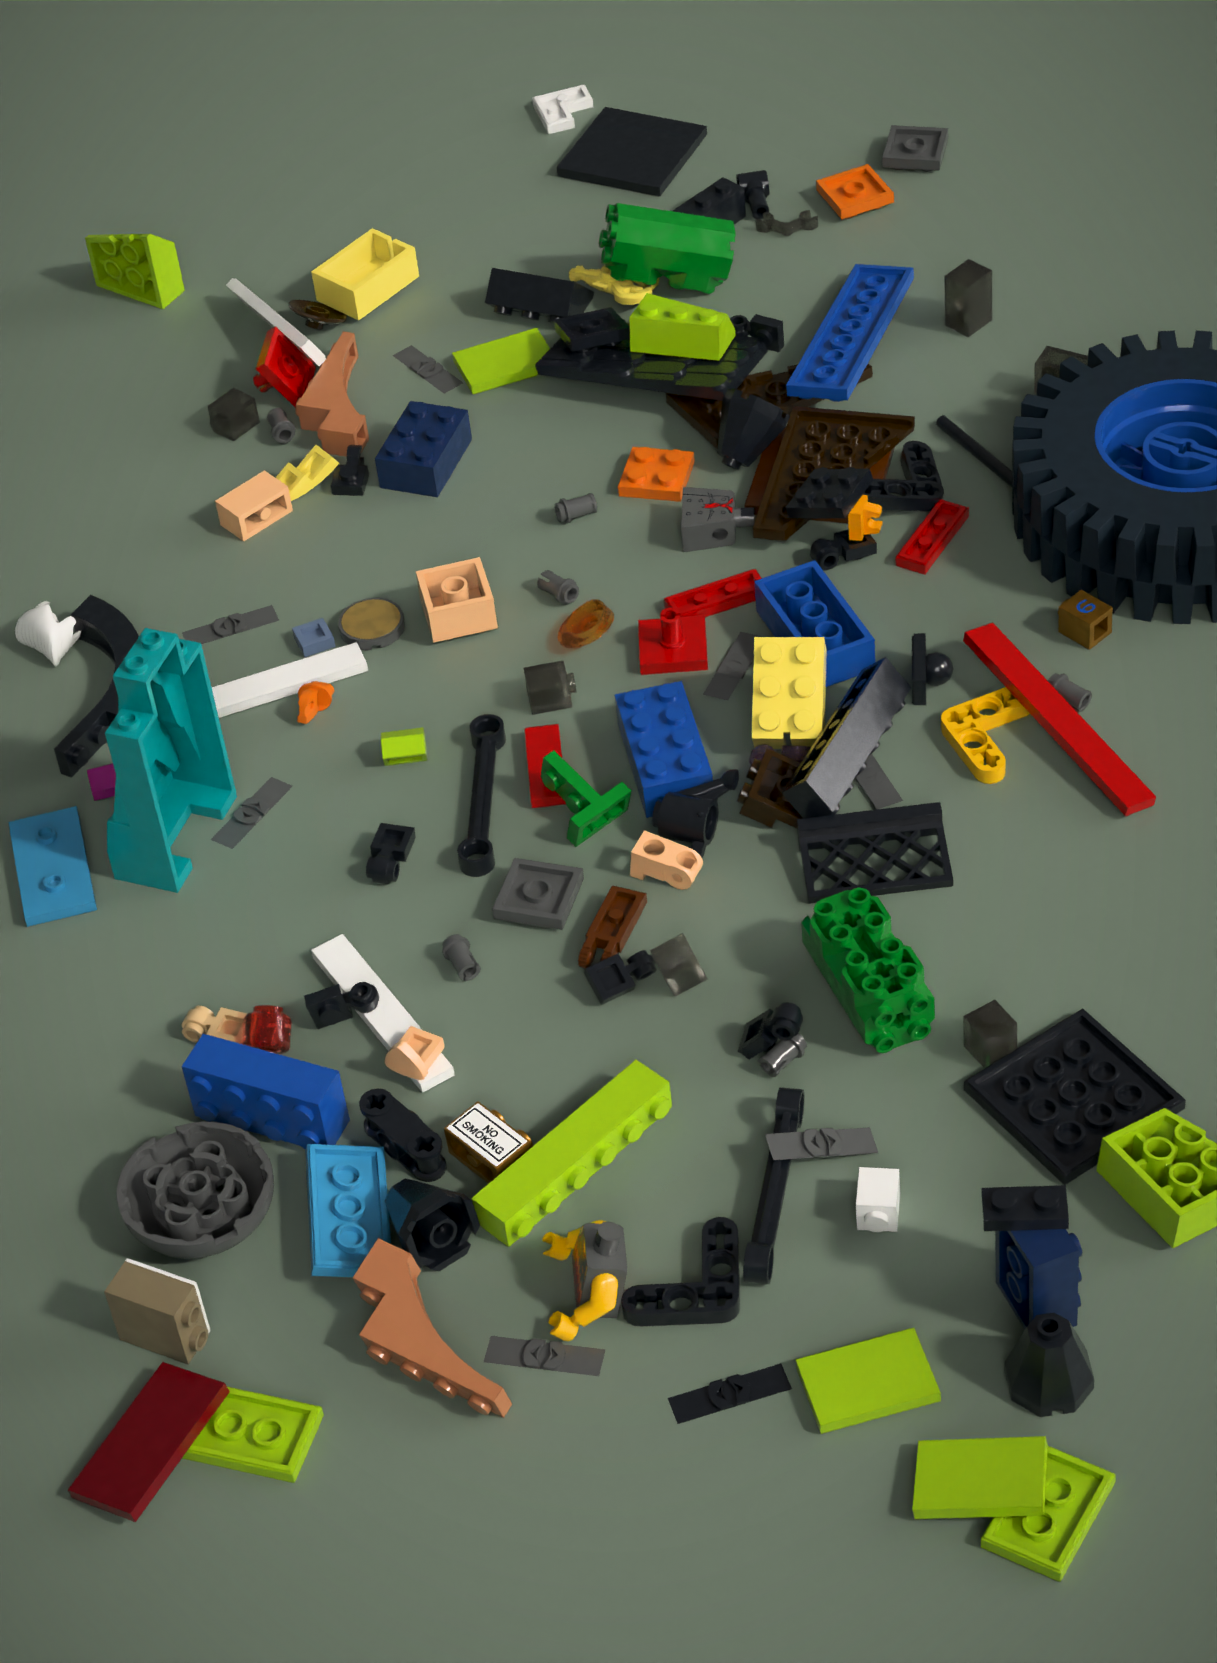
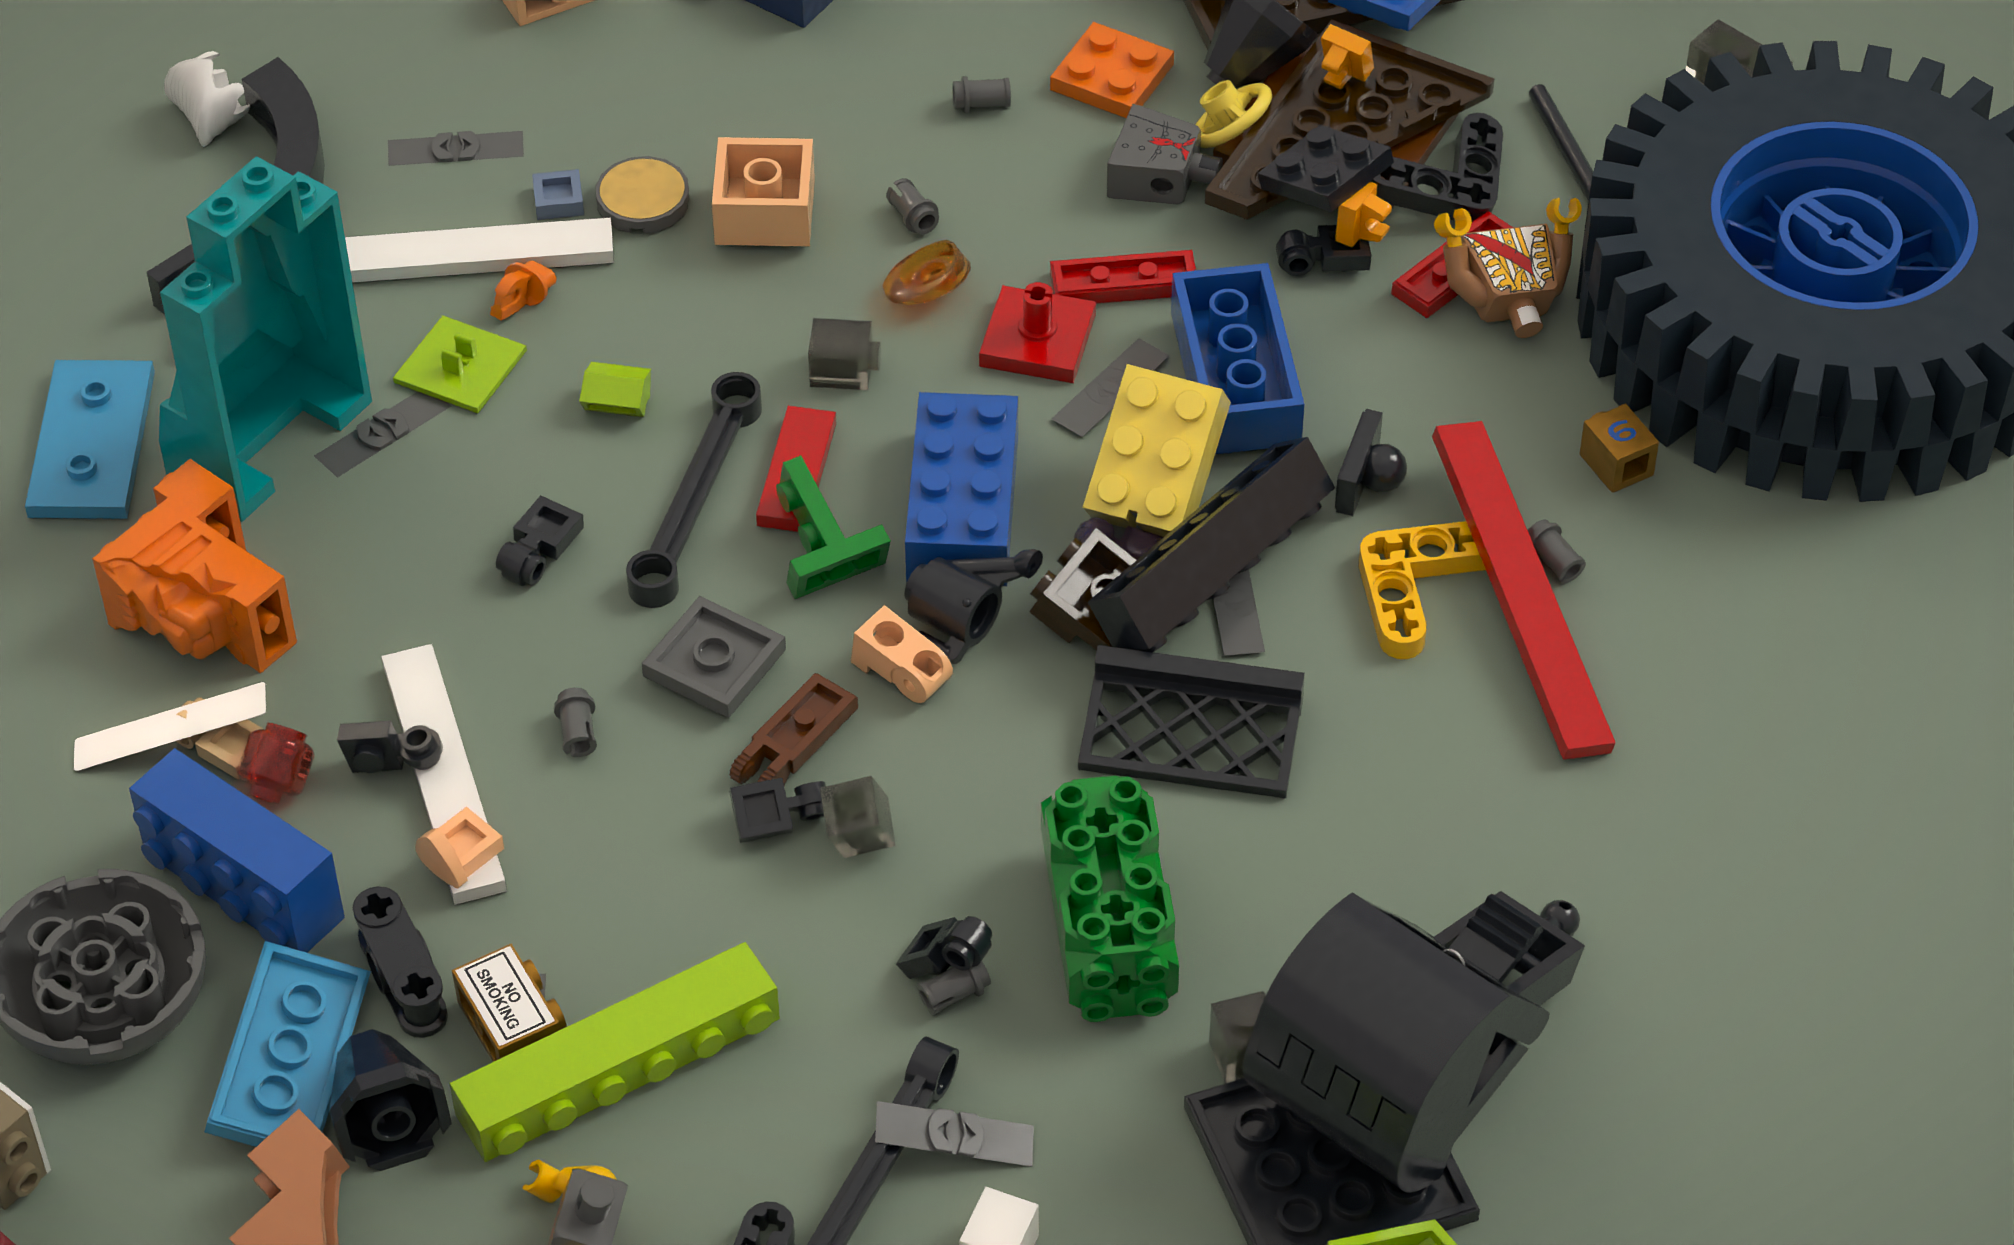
camera: 10 degrees right, 5 degrees up
none -> white sticker [74,682,266,771]
none -> orange brick [92,459,297,674]
none -> lime piece [393,315,527,413]
none -> light yellow piece [1195,80,1272,148]
none -> black piece [1243,891,1585,1192]
none -> light orange tile [1321,24,1374,89]
none -> torso [1434,197,1582,338]

